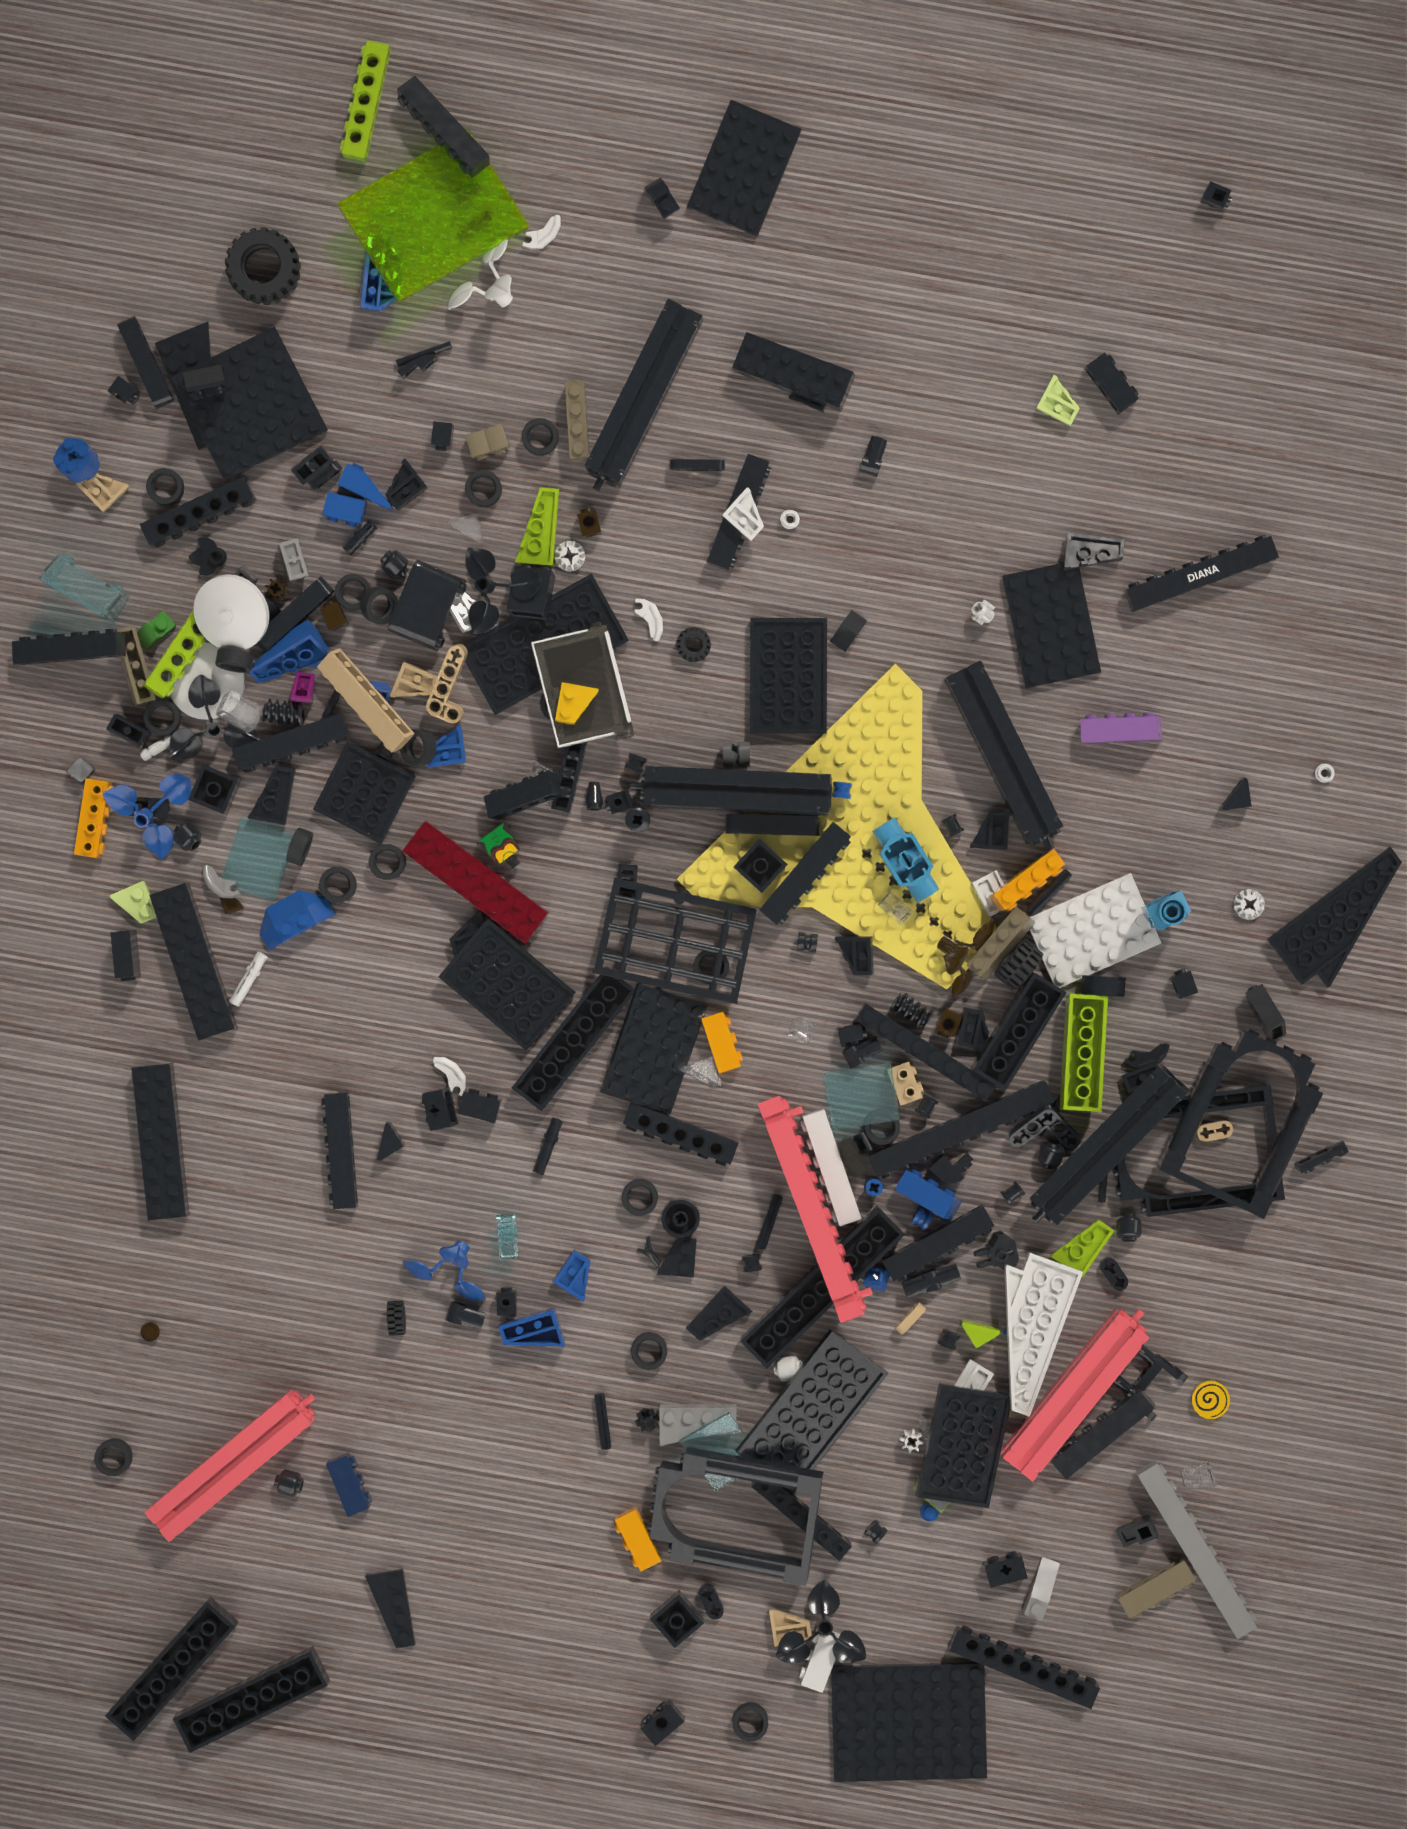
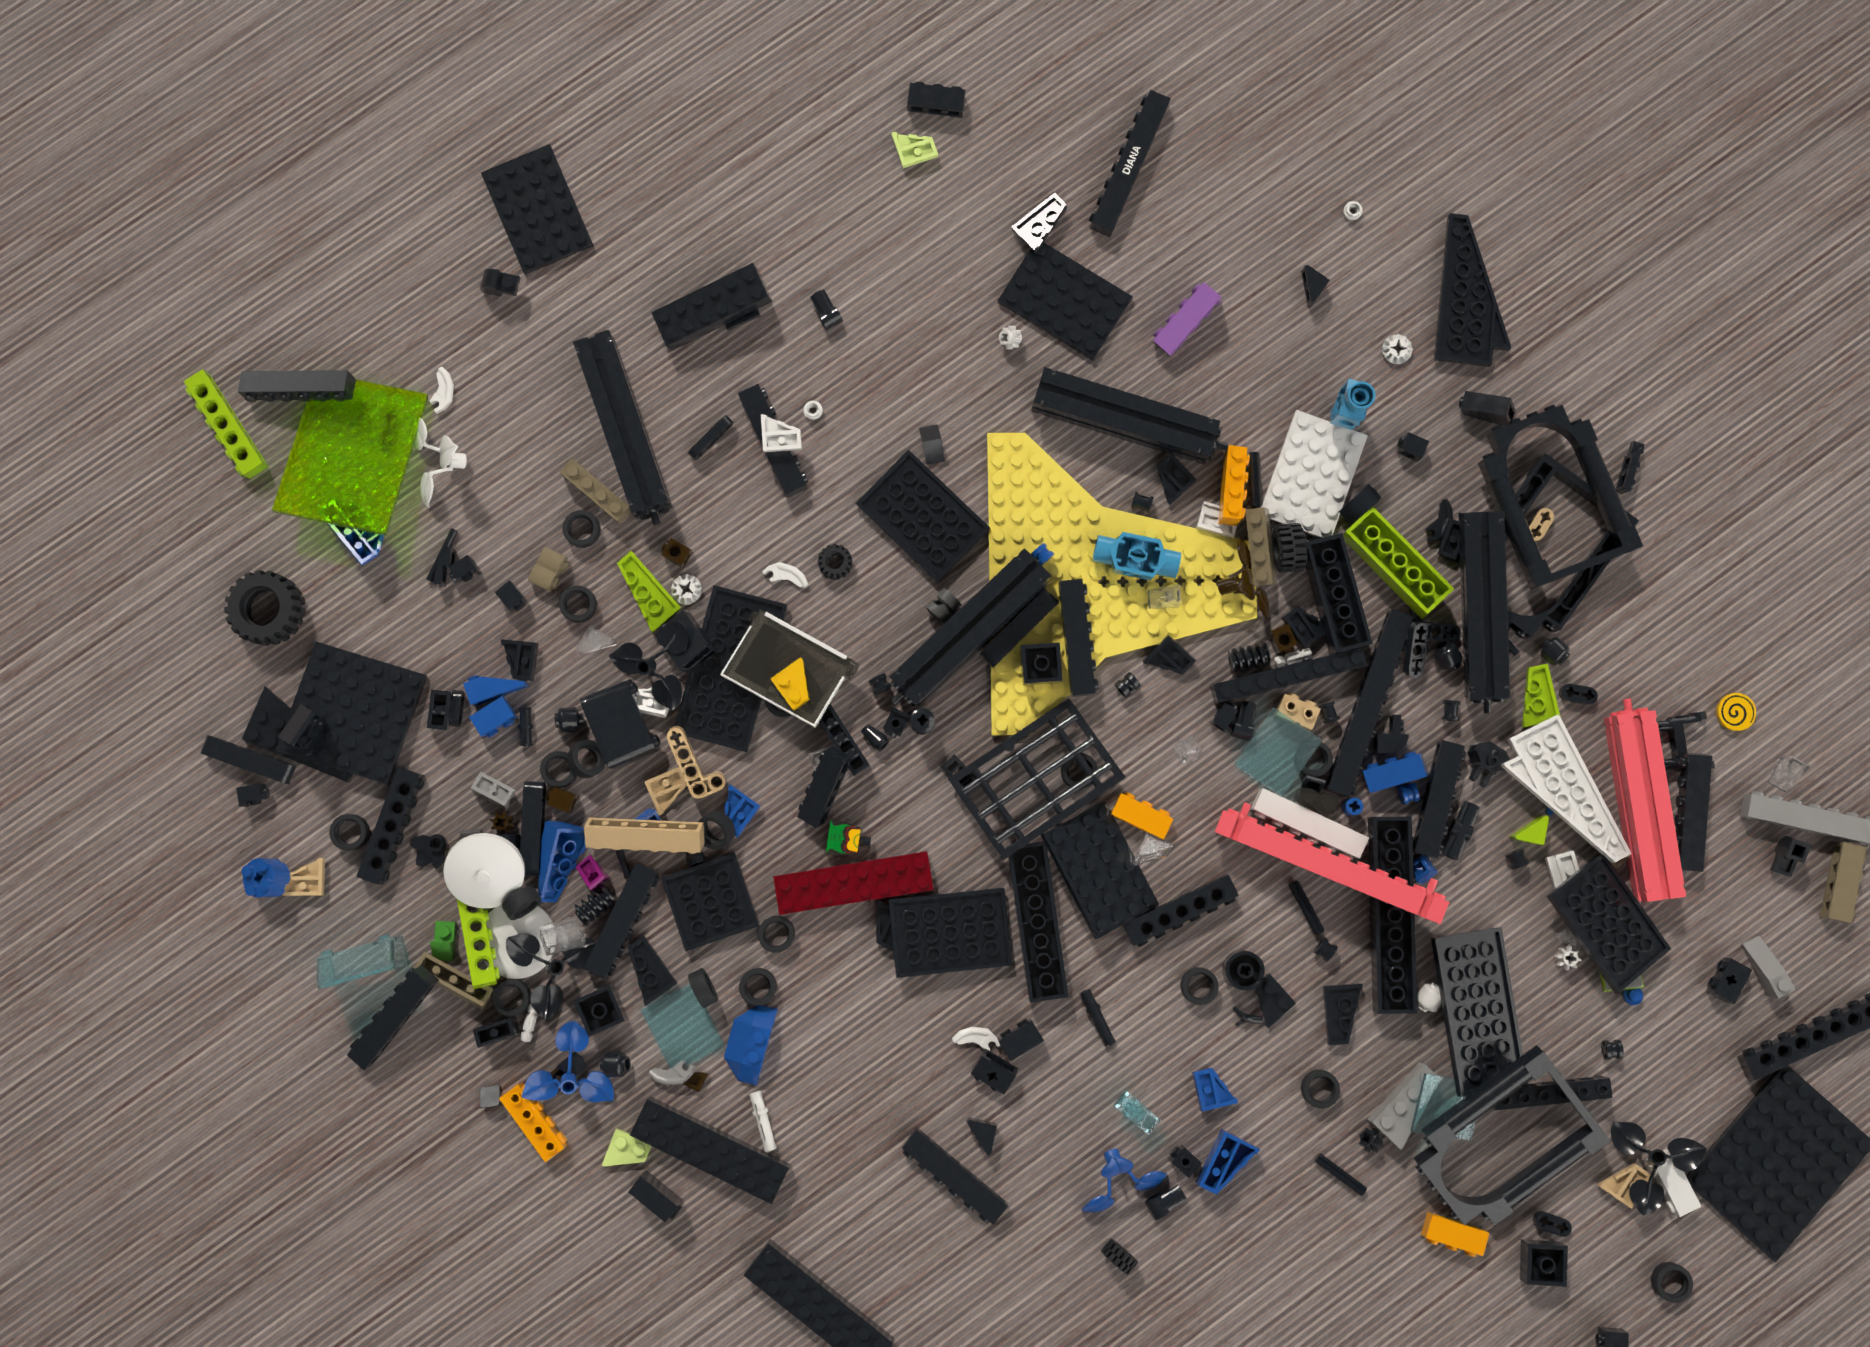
camera: 50 degrees left, 5 degrees down
tan beam [894,1302,926,1335] -> none
none -> black brick [448,555,482,583]
none -> white axle [1274,648,1312,668]

